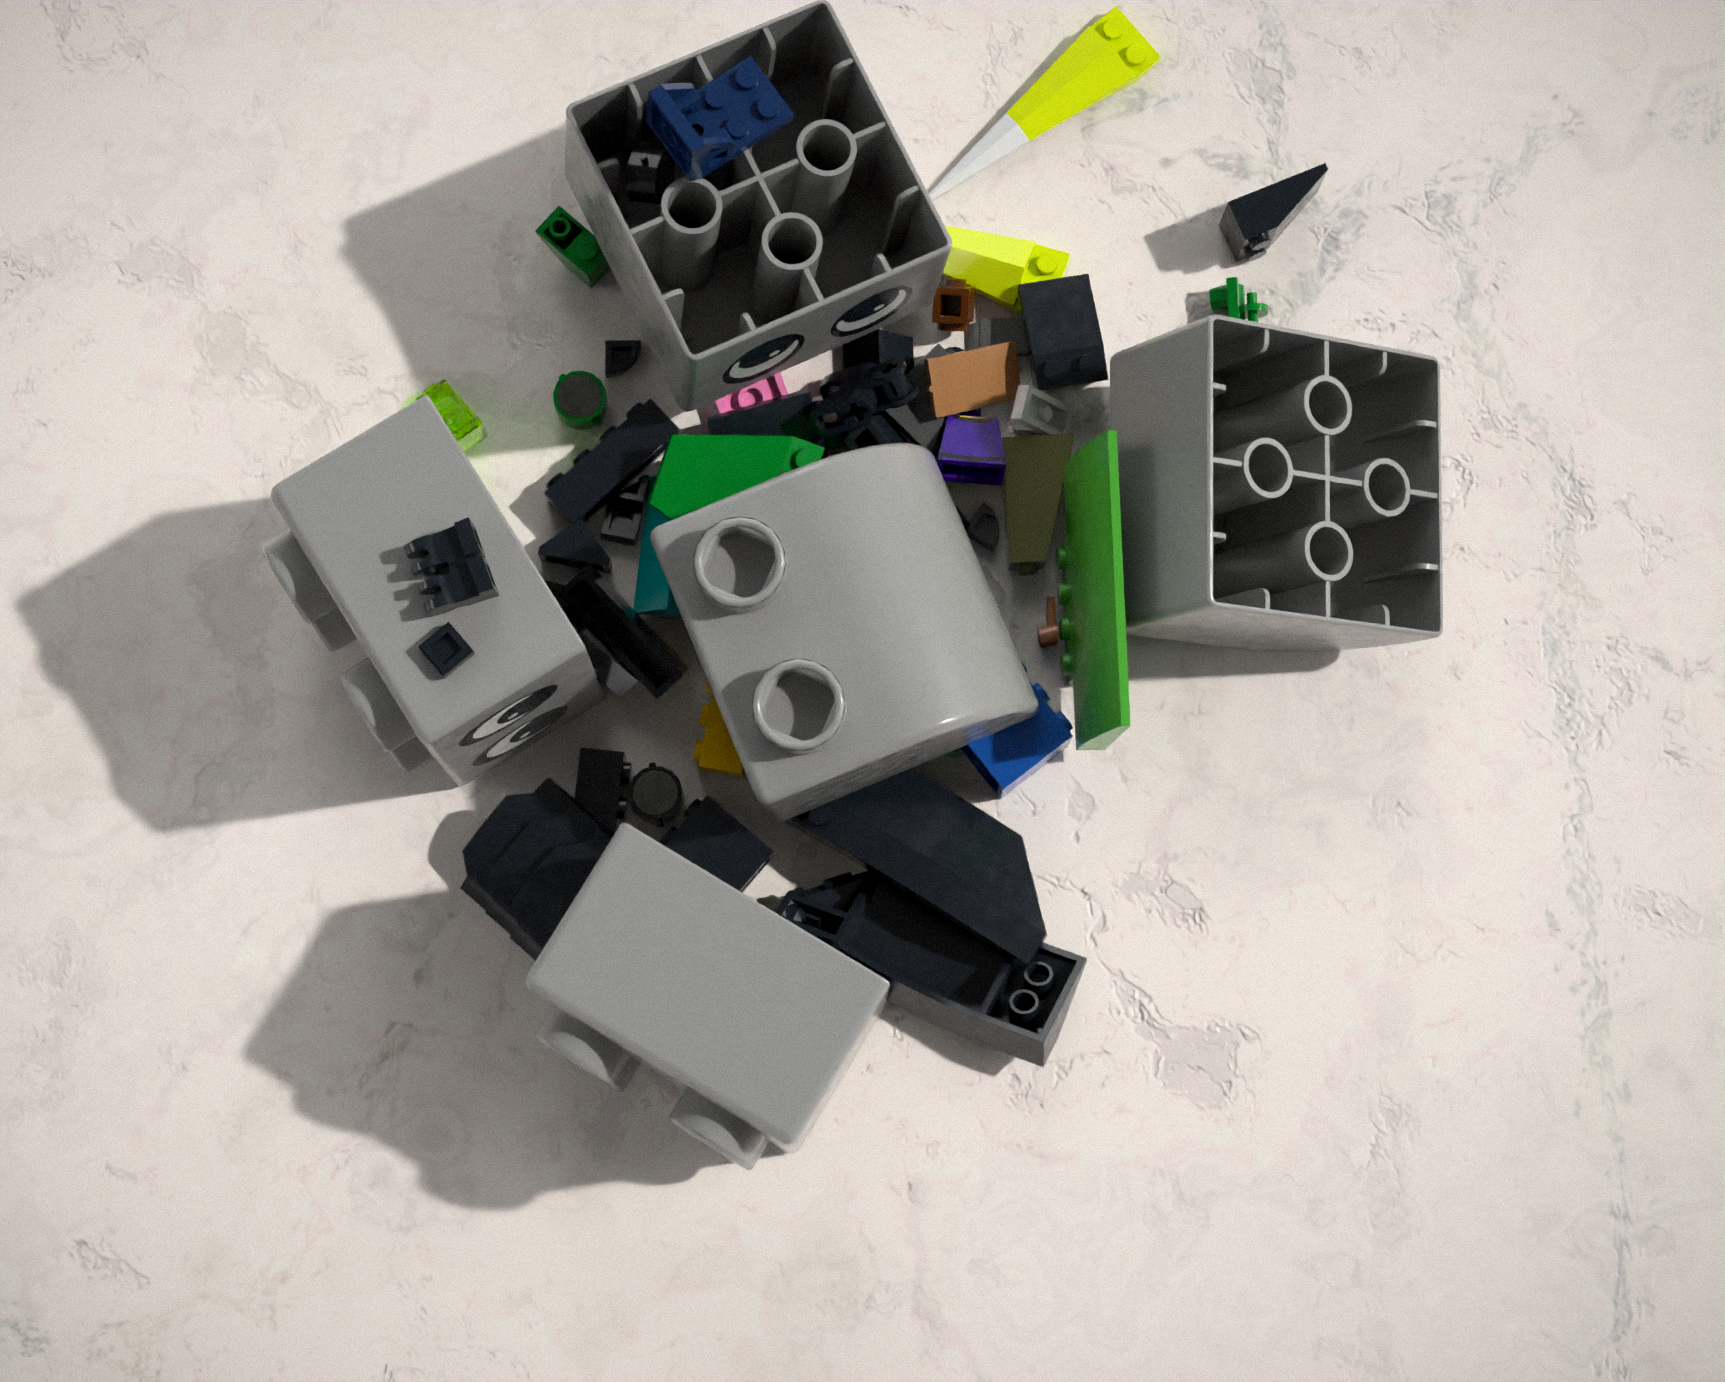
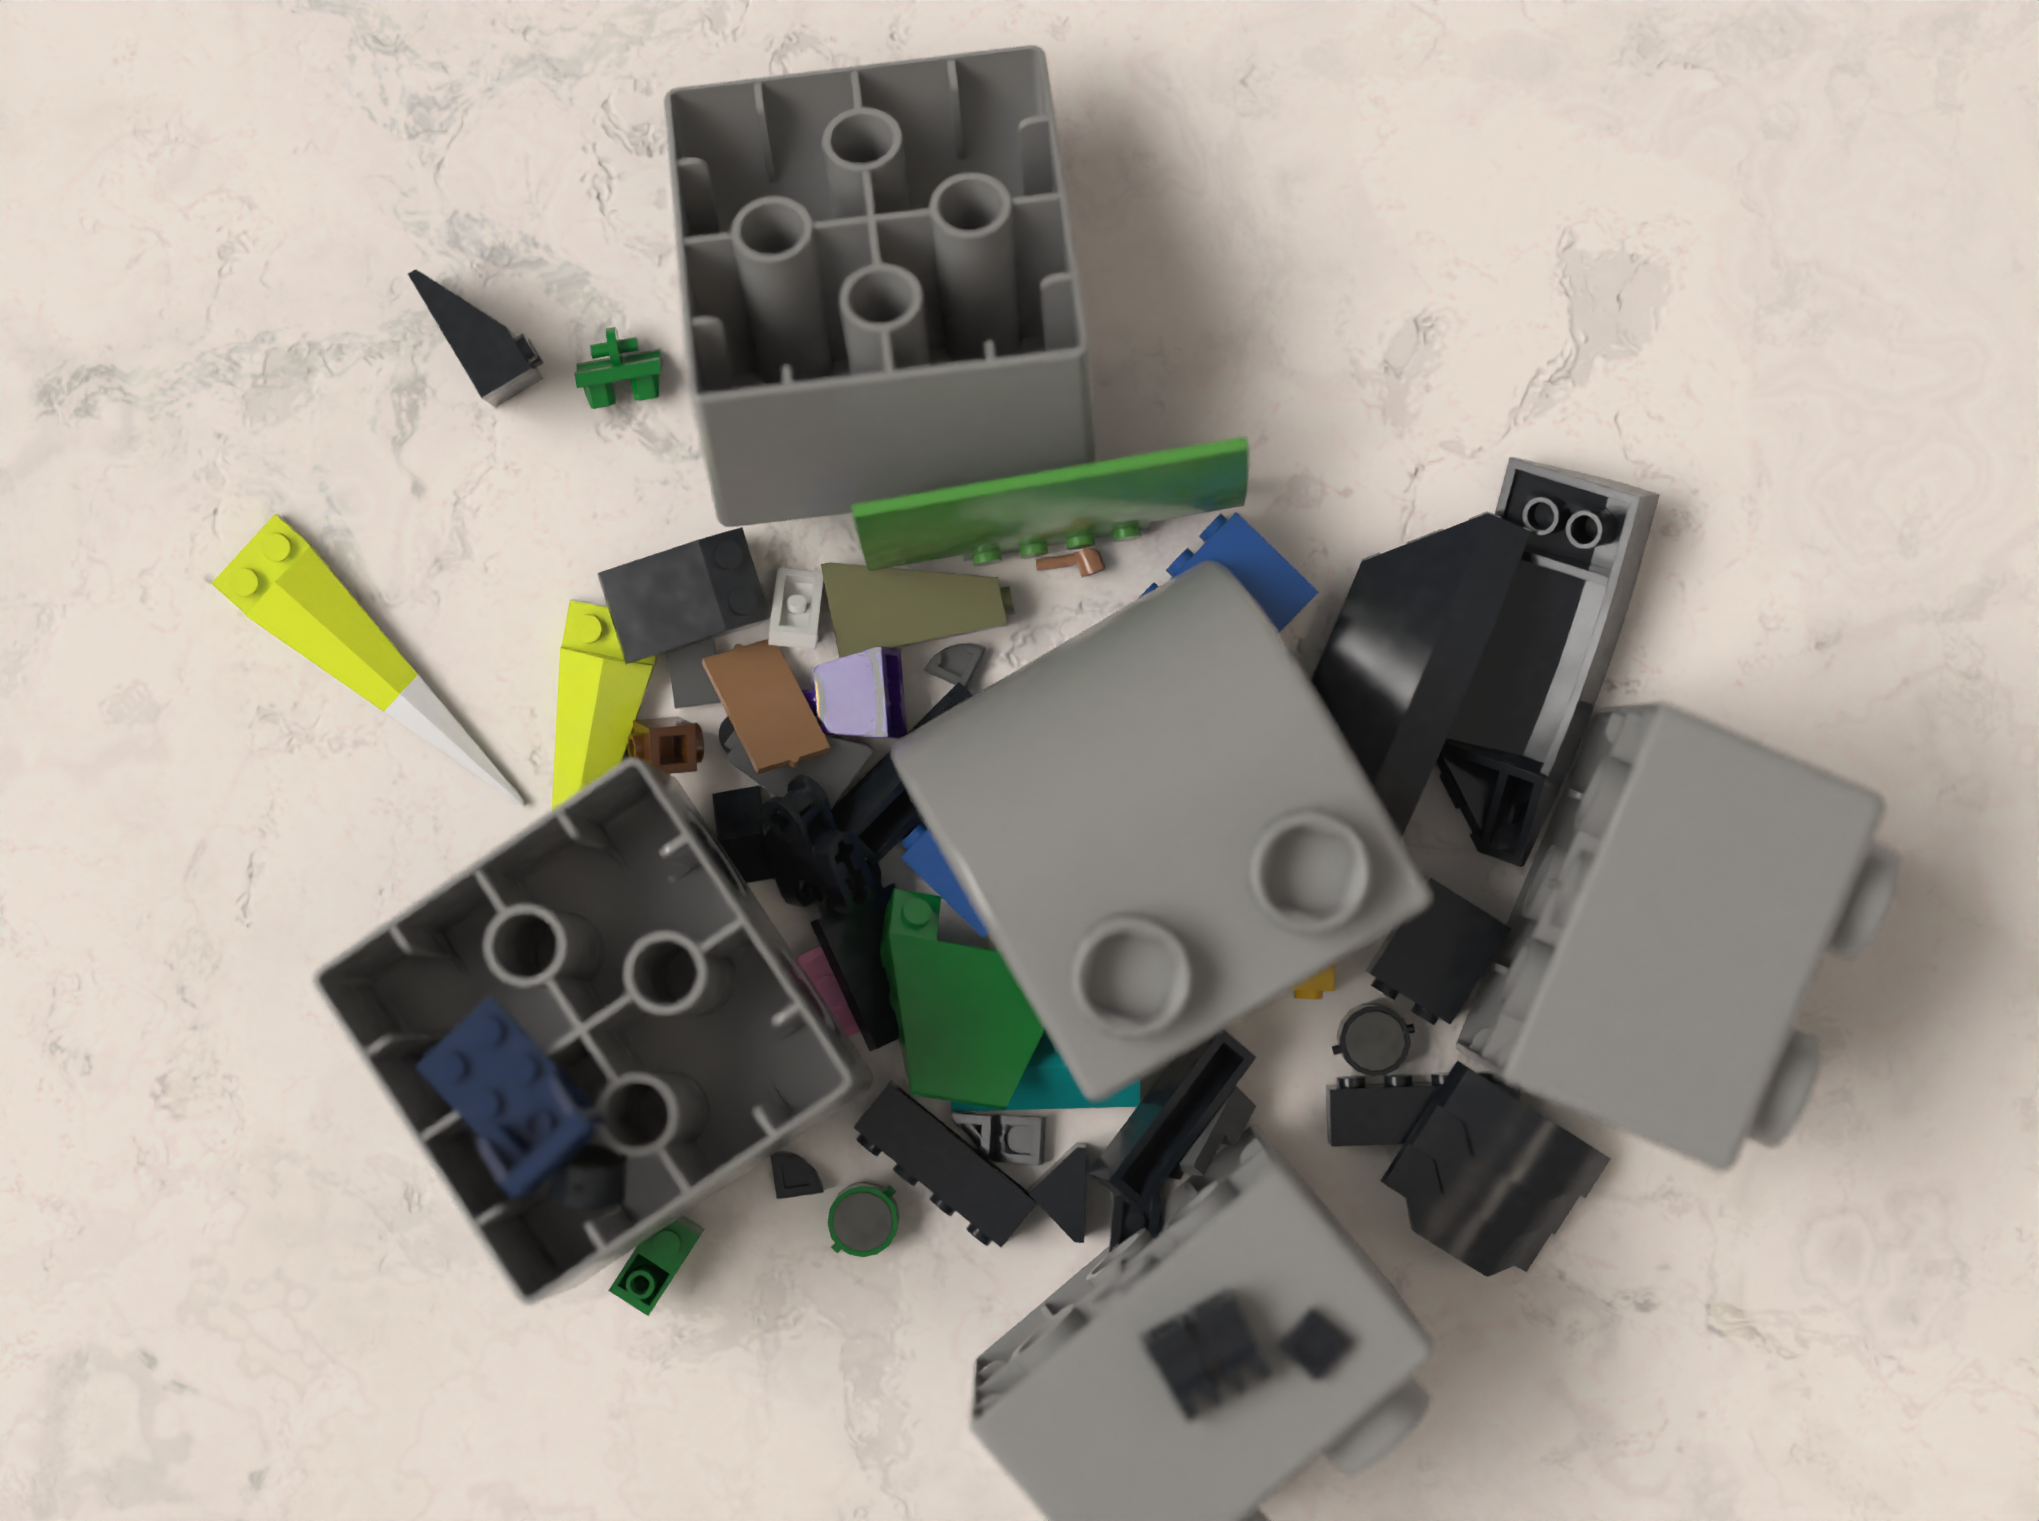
camera: 95 degrees left, 10 degrees up
clear neon green slope [416,379,488,453] -> none

